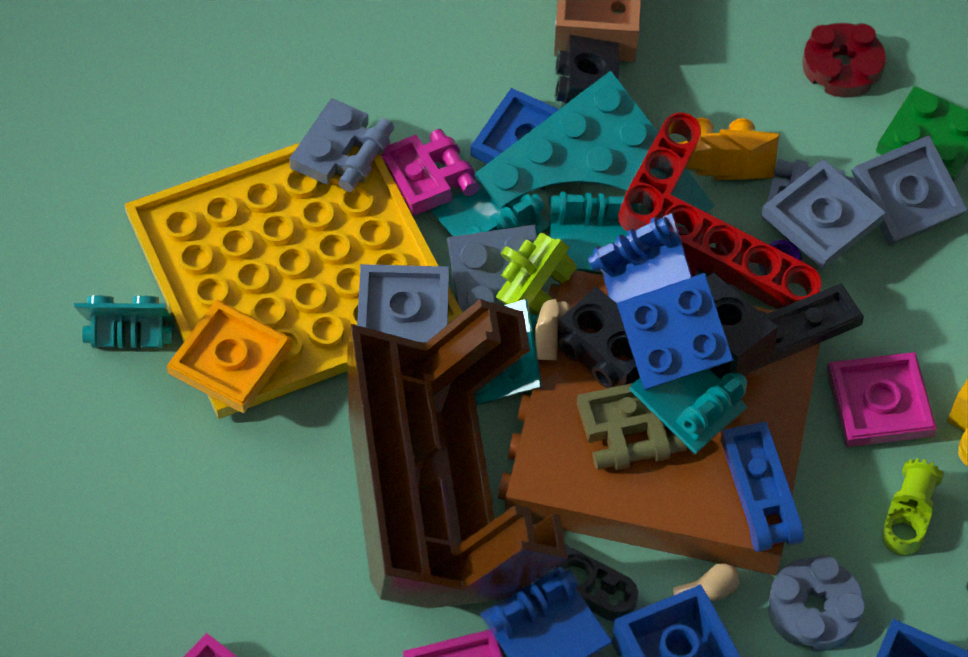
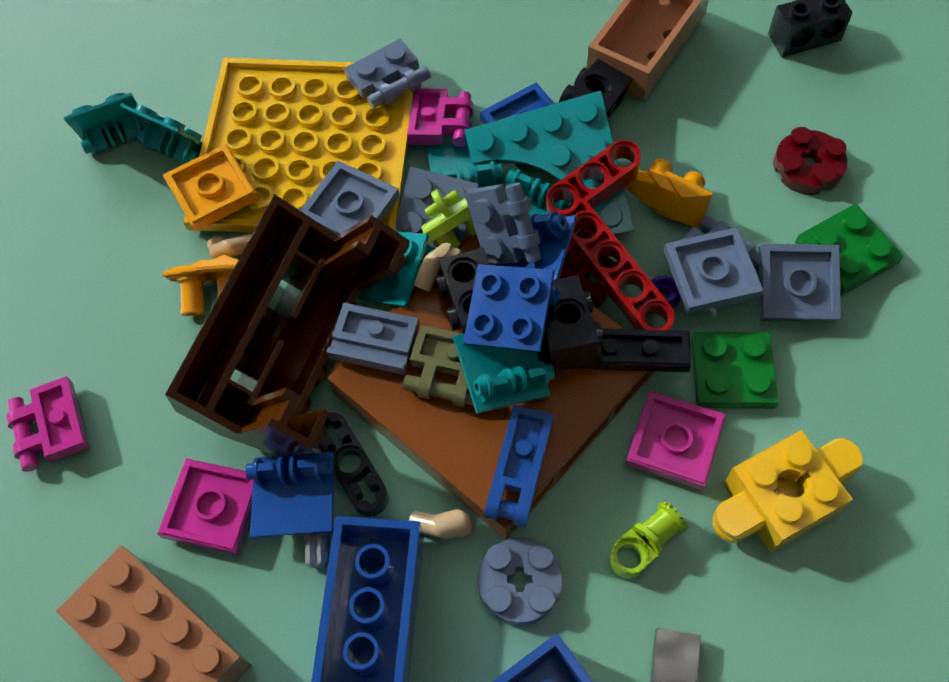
camera: 35 degrees right, 5 degrees up
none -> teal hinge [63,93,147,155]
none -> light orange connector [162,255,238,316]
none -> tan arm [207,233,253,259]
none -> sand blue plate [327,303,420,375]
none -> sand blue plate [464,183,542,265]
none -> green plate [691,332,779,409]

